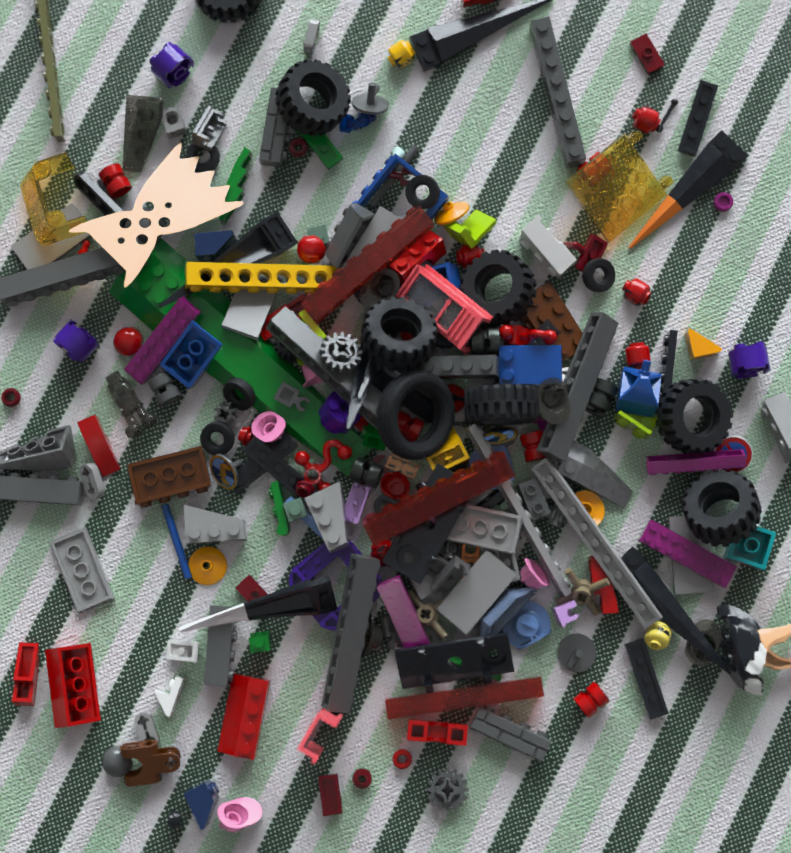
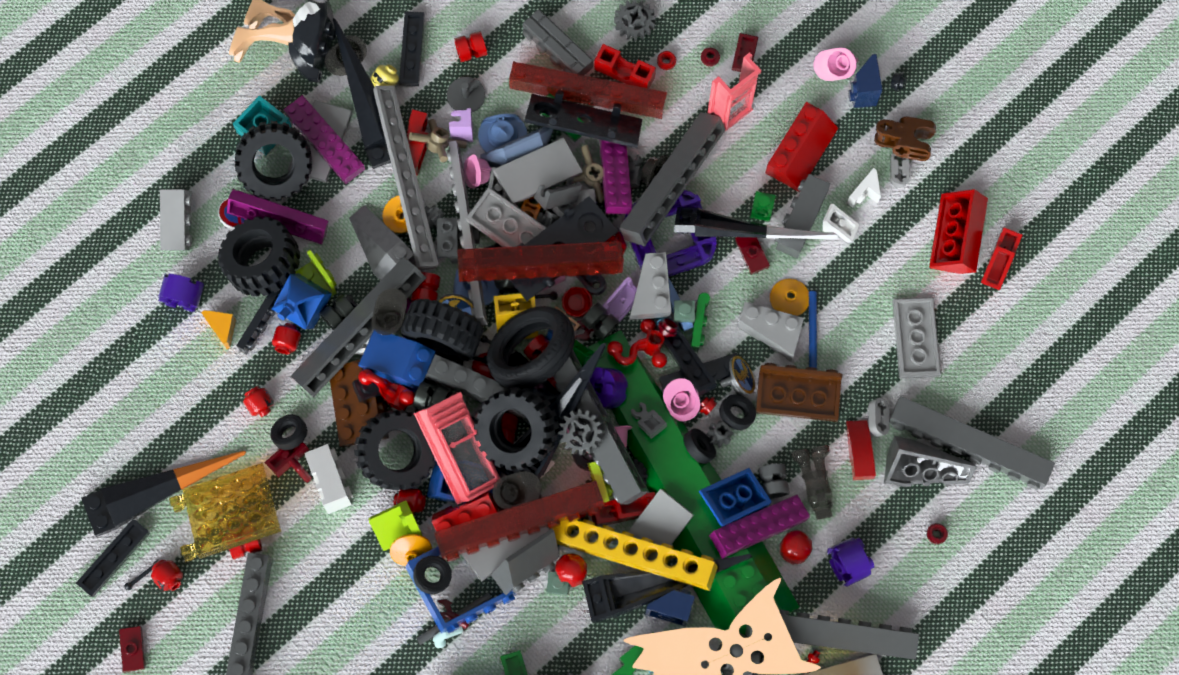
camera: 165 degrees left, 10 degrees down
dark grey hair [102,746,133,777] -> none
magenta tile [713,192,733,212] -> none

